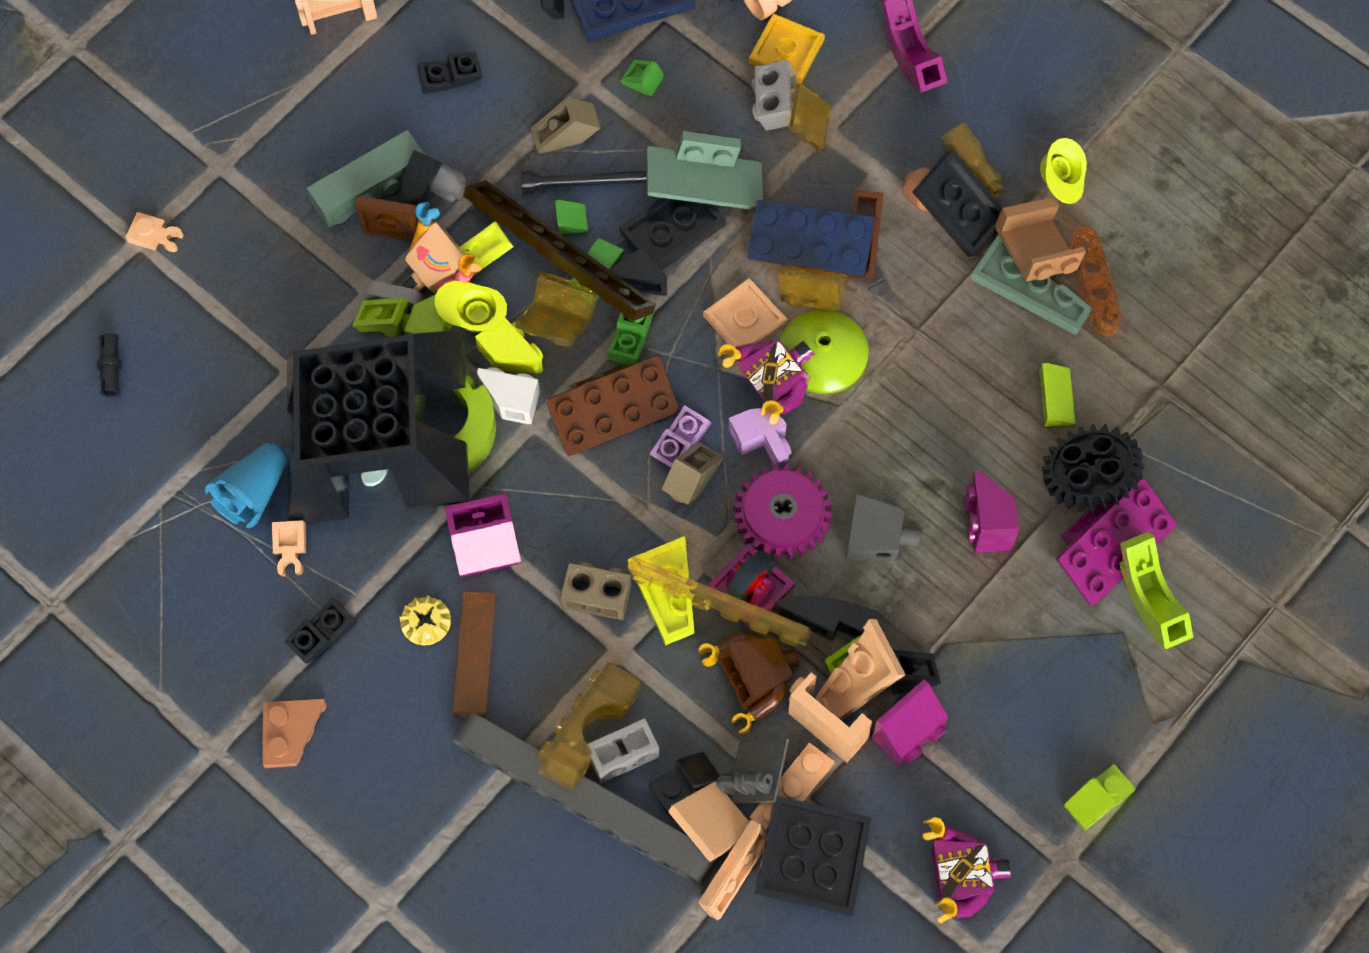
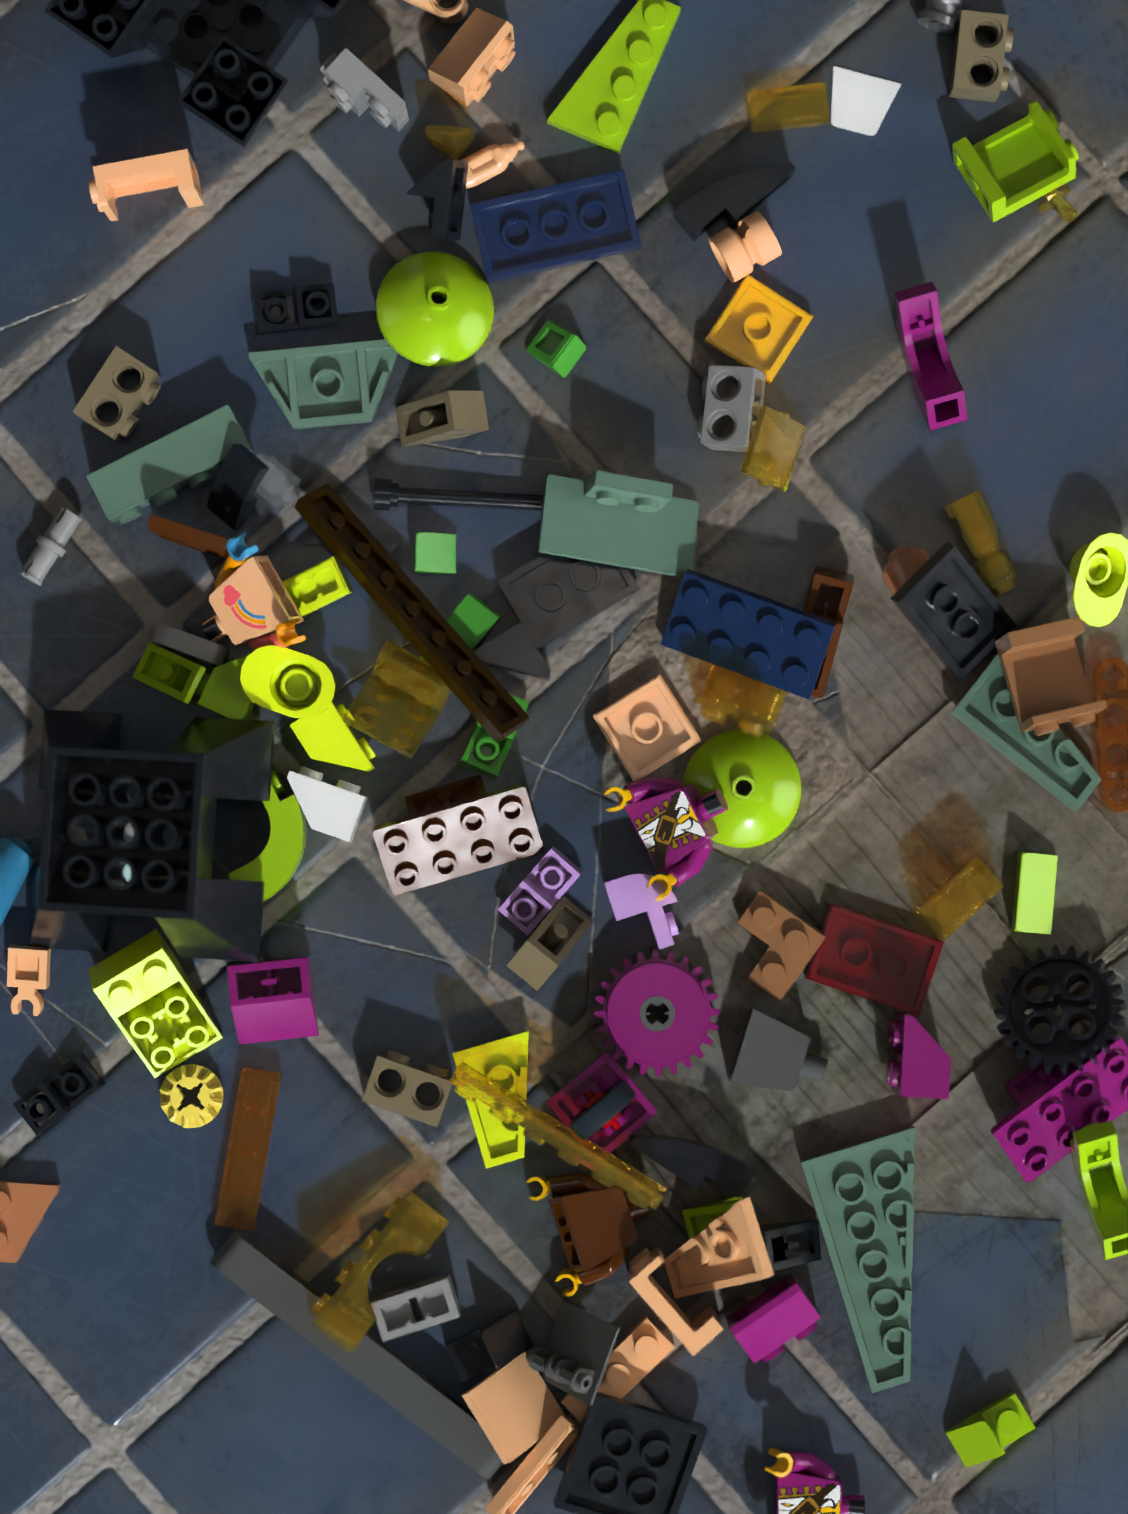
camera: 10 degrees right, 20 degrees up
none -> light grey pin [19,506,82,587]
none -> dark tan brick [72,346,161,443]
none -> neon yellow slope [88,929,223,1078]
none -> sand green wing [249,339,399,430]
none -> lime dish [376,252,494,367]
none -> medium nougat plate [738,890,827,1002]
none -> sand green wing [800,1126,915,1393]
none -> dark red tile [805,903,944,1017]
none -> clear yellow brick [913,856,1004,940]

